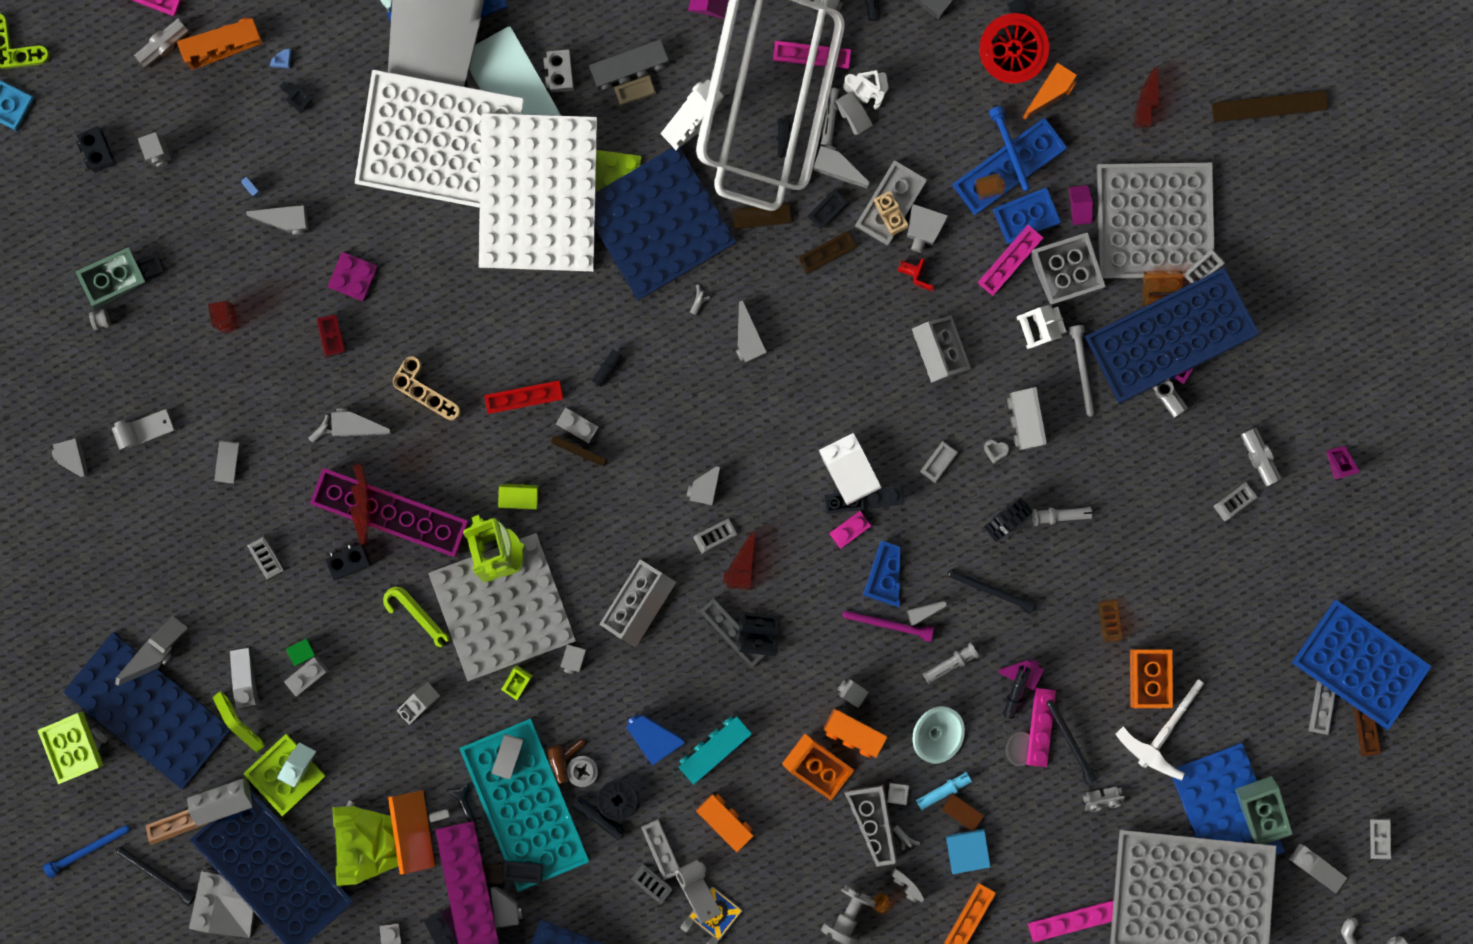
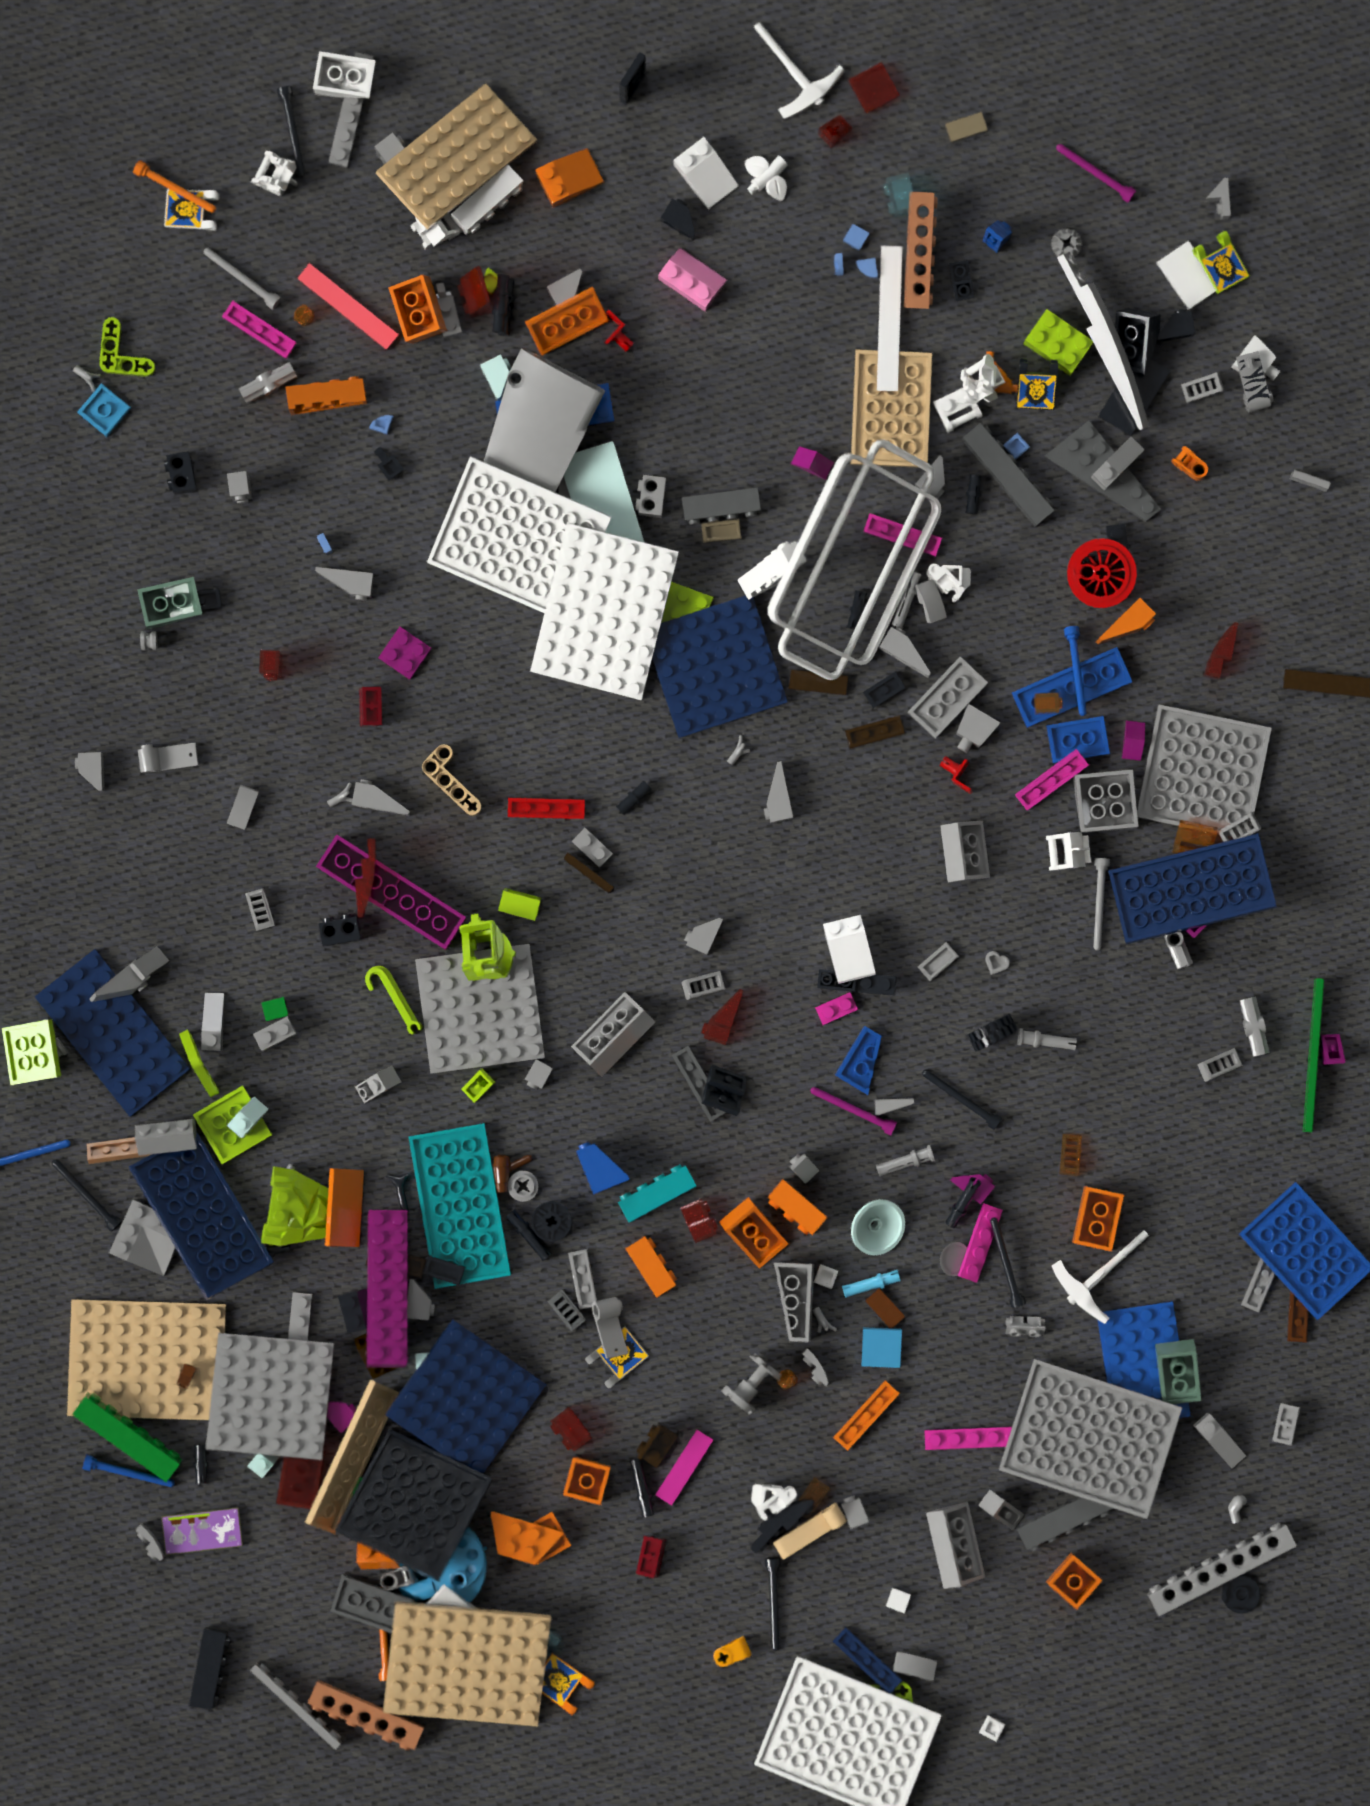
camera: 10 degrees right, 0 degrees up
light grey tile [429,808,451,822] -> none
light grey slope [492,734,523,779] -> none
tan slope [873,191,909,236] -> none
light grey slope [1007,387,1047,450] -> none
none -> clear red brick [680,1198,718,1243]
none -> green tile [1303,978,1324,1132]

